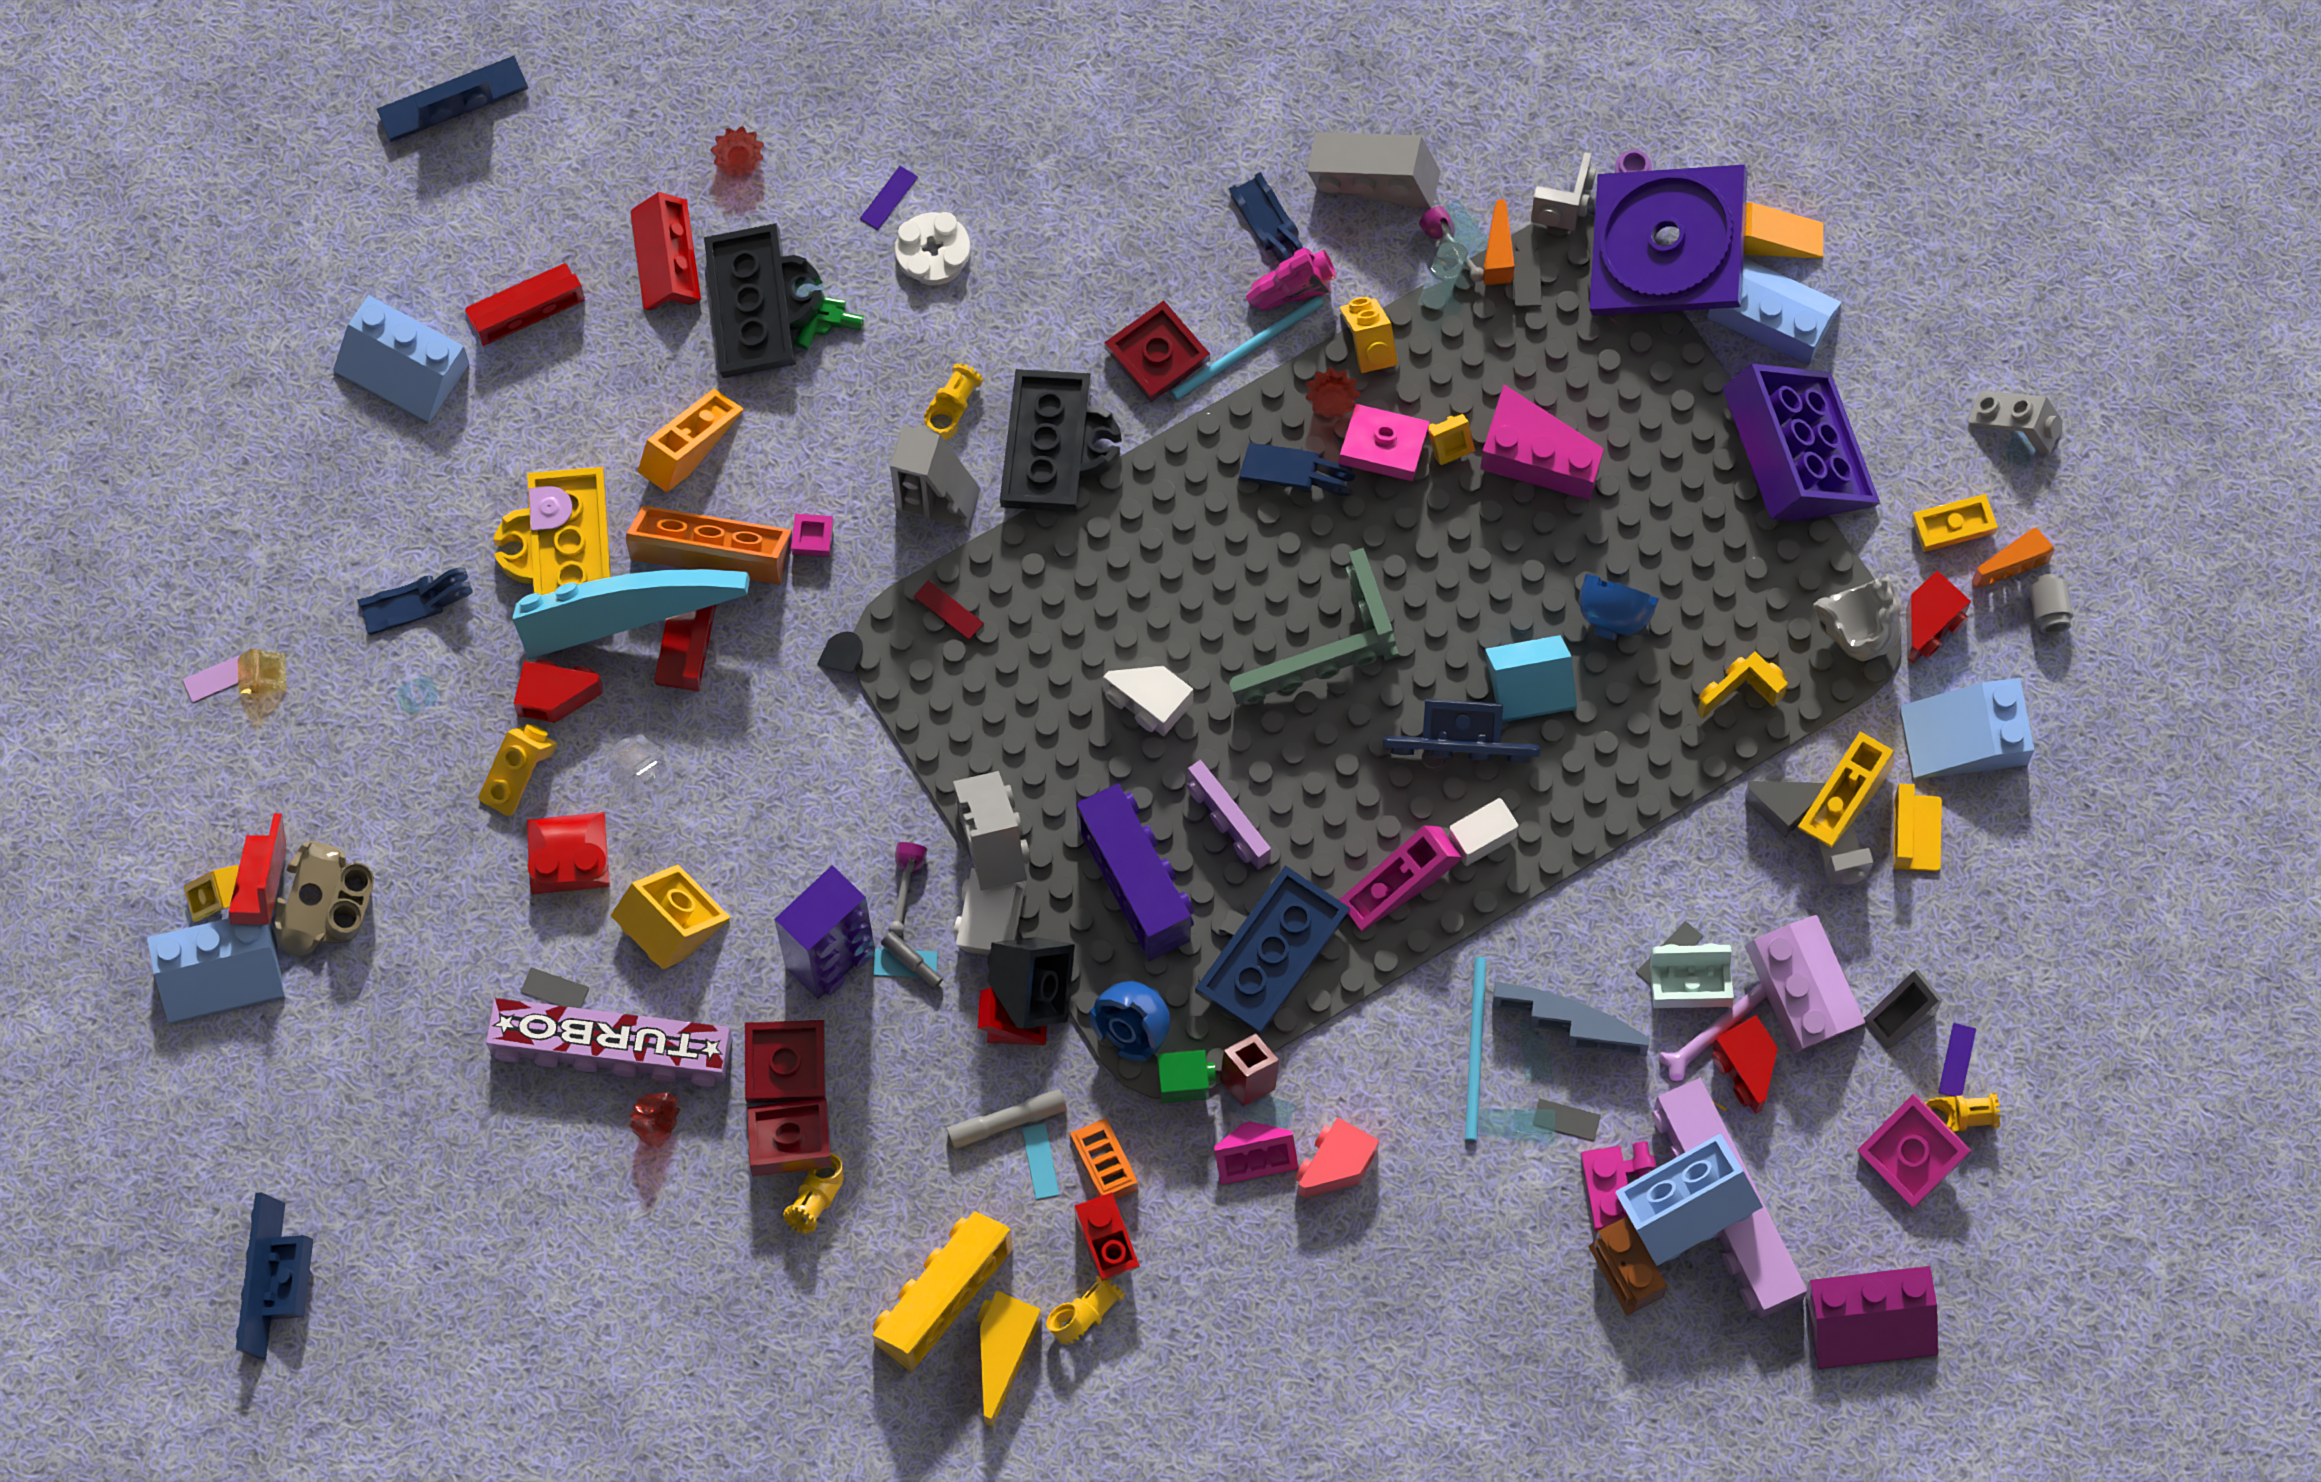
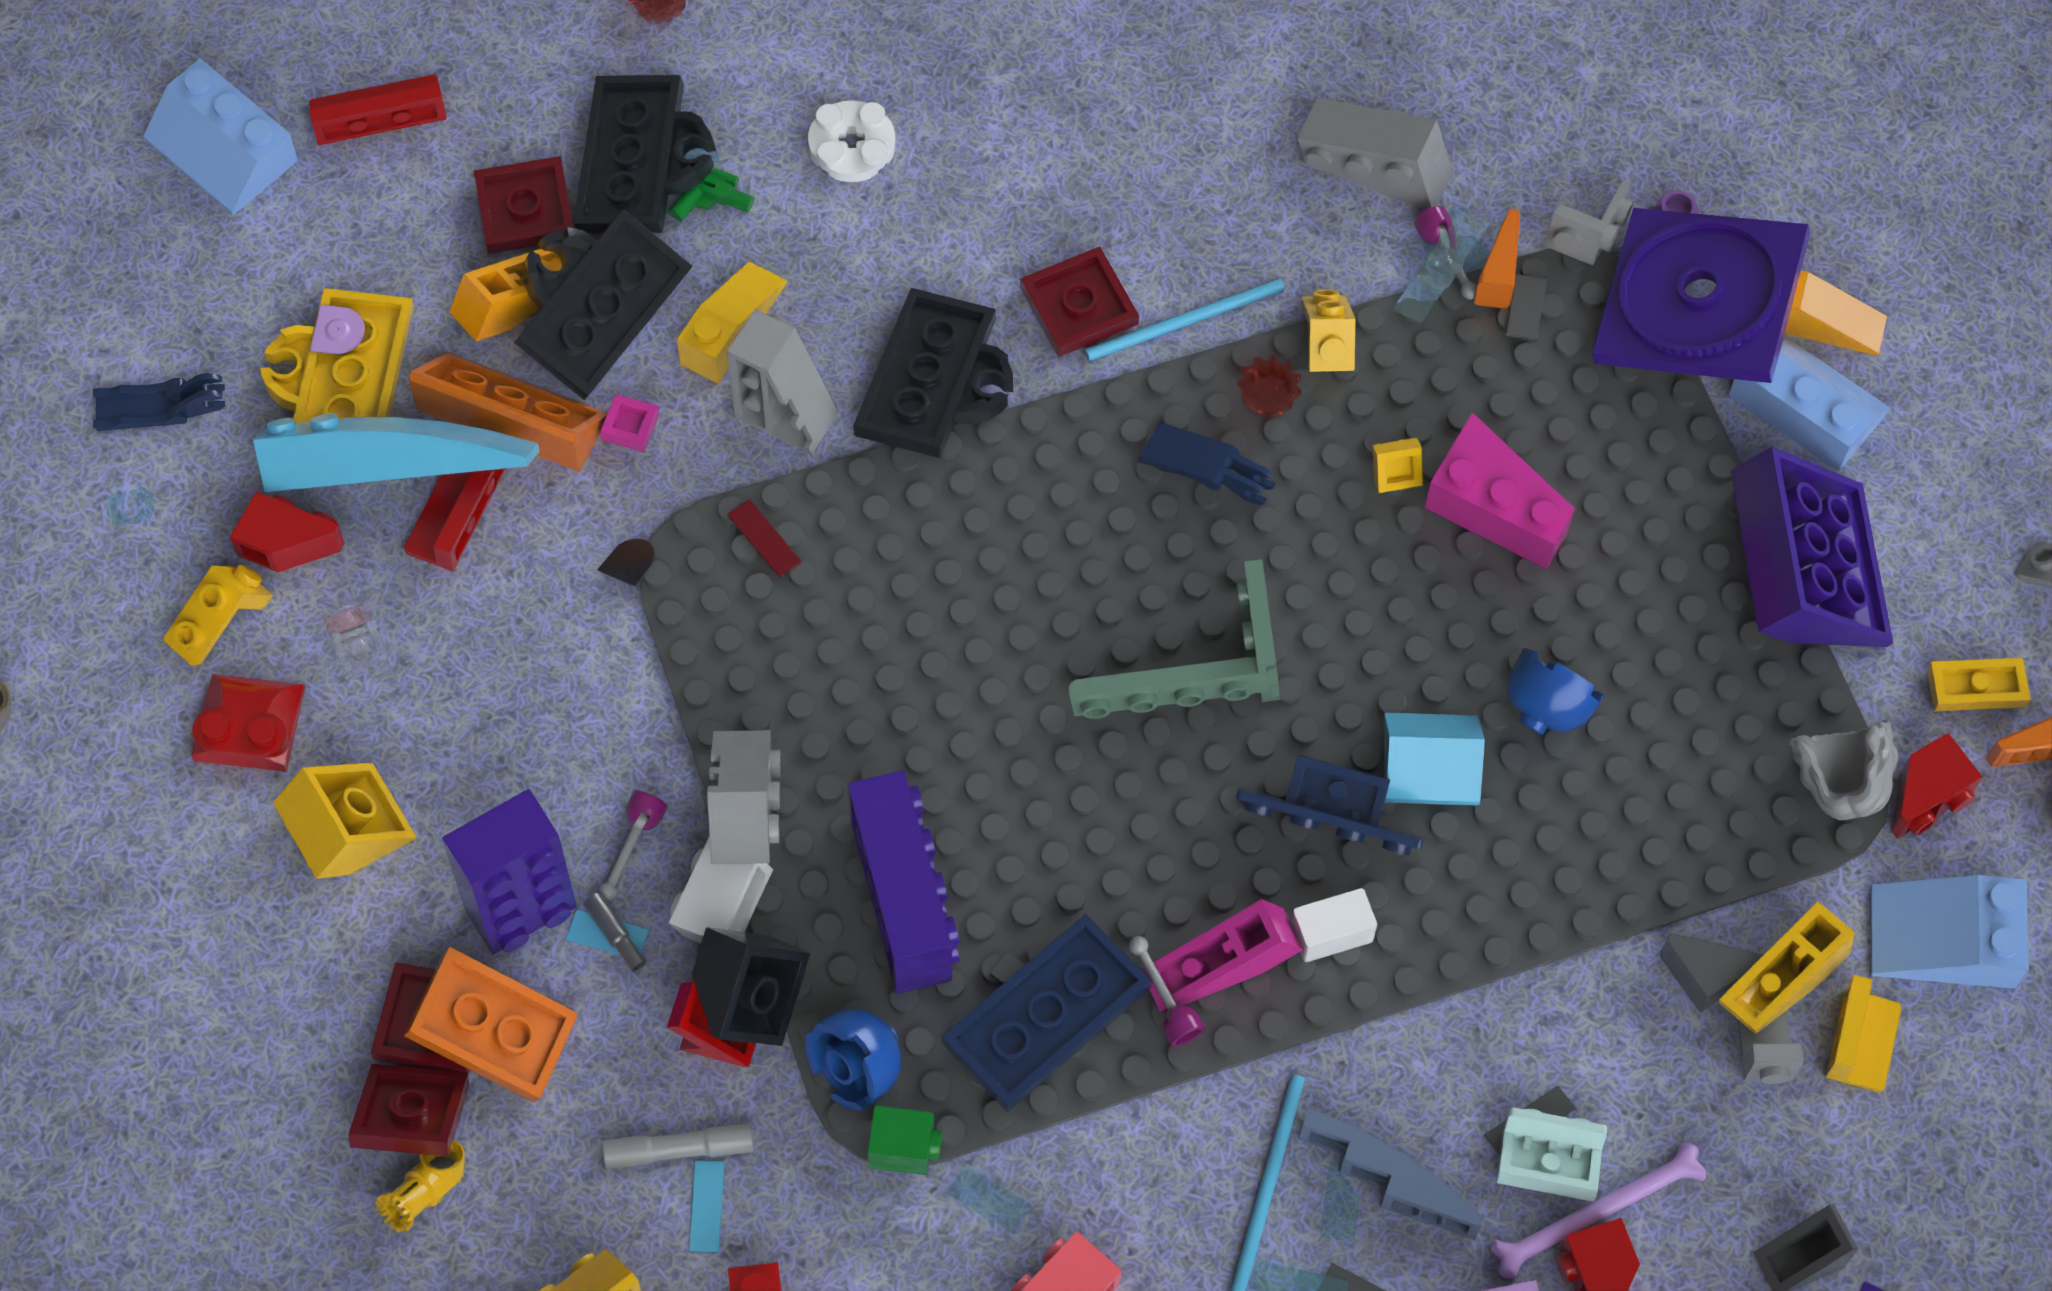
camera: 10 degrees right, 5 degrees down
brick [486,998,732,1087] -> none
dark grey window [521,967,589,1008] -> none
red panel [630,192,701,310] -> none
clear red piece [630,1092,680,1148] -> none
dark purple window [860,166,918,230] -> none
yellow connector [924,363,984,440] -> none
orange slope [1070,1118,1138,1200] -> none
white slope [1103,666,1193,736] -> none
lavender plate [1186,759,1271,870] -> none
dark pink slope [1214,1121,1299,1185] -> none
dark red brick [1220,1034,1279,1106] -> none
dark blue arm [1229,172,1303,263] -> none
dark pink rock [1246,247,1337,311] -> none
plate [1338,404,1430,481] -> none
yellow bracket [1697,652,1788,719] -> none
lavender slope [1745,915,1865,1054] -> none
none -> orange plate [404,946,578,1103]
none -> dark red plate [474,156,574,254]
none -> black plate [514,209,693,400]
none -> yellow slope [677,262,787,384]
none -> hinge [1129,936,1206,1047]

